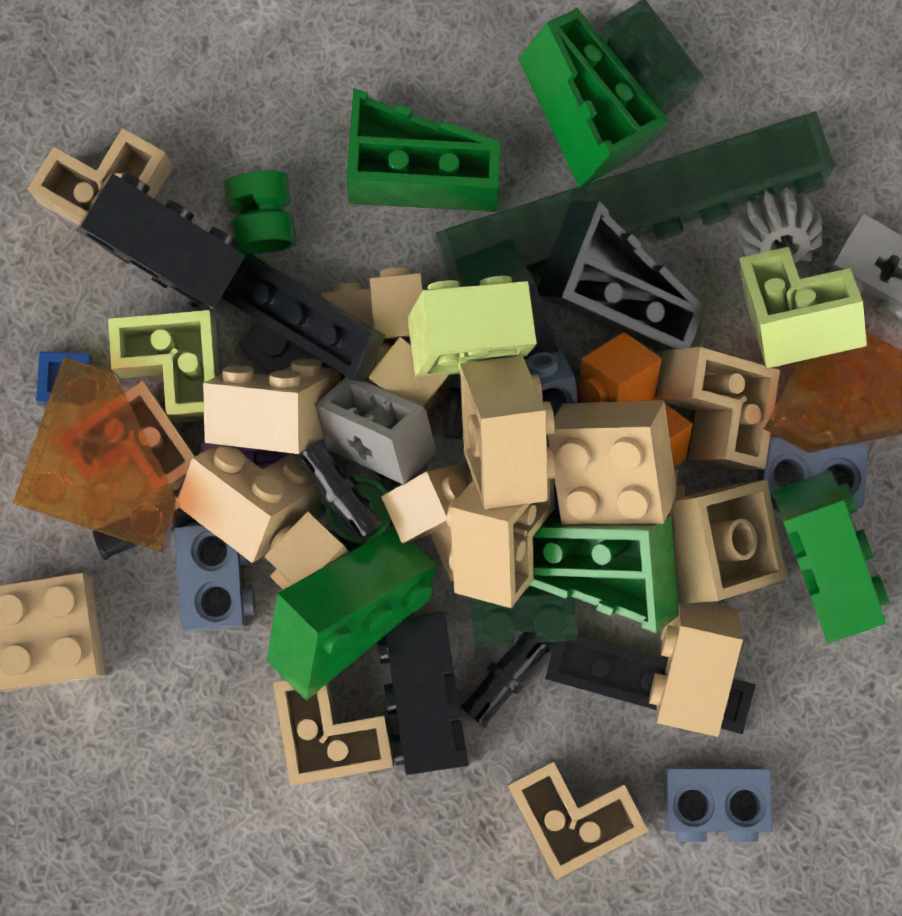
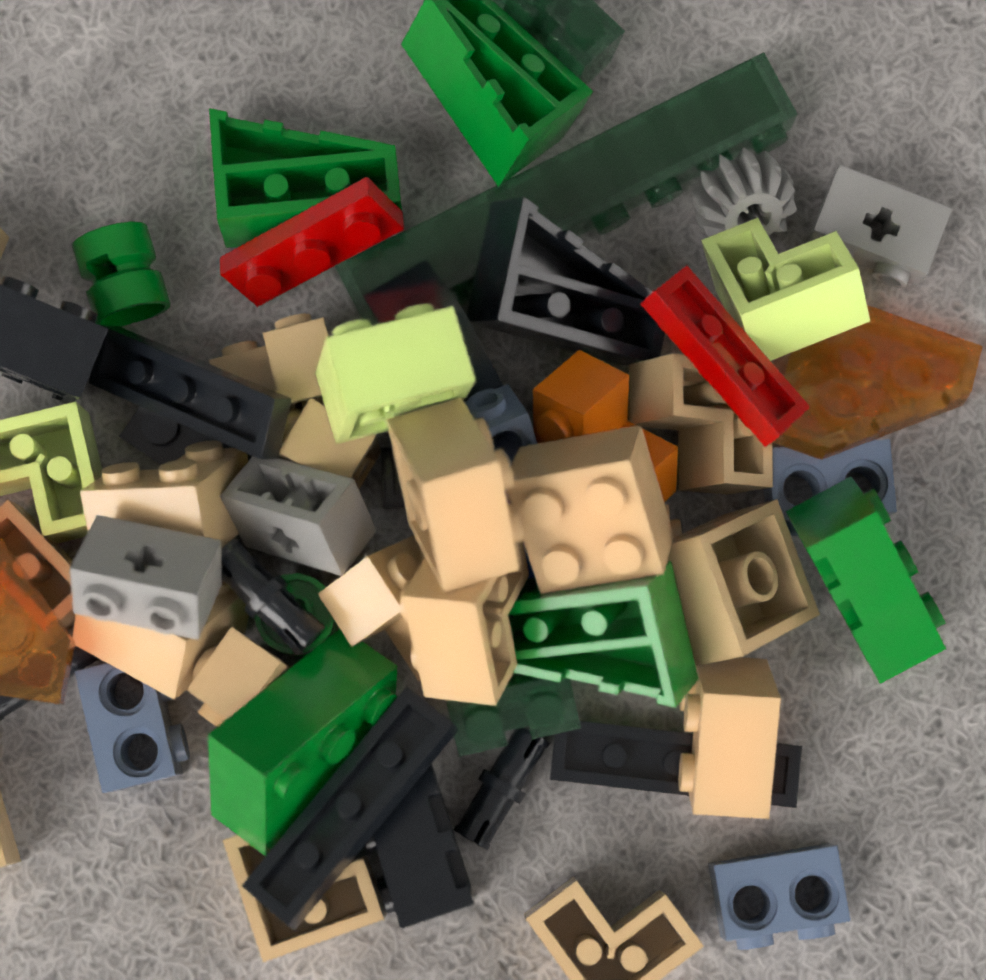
camera: 15 degrees left, 0 degrees up
none -> light grey brick [70,515,222,640]
none -> red plate [220,177,404,307]
none -> black plate [241,686,459,931]
none -> red plate [641,265,810,448]

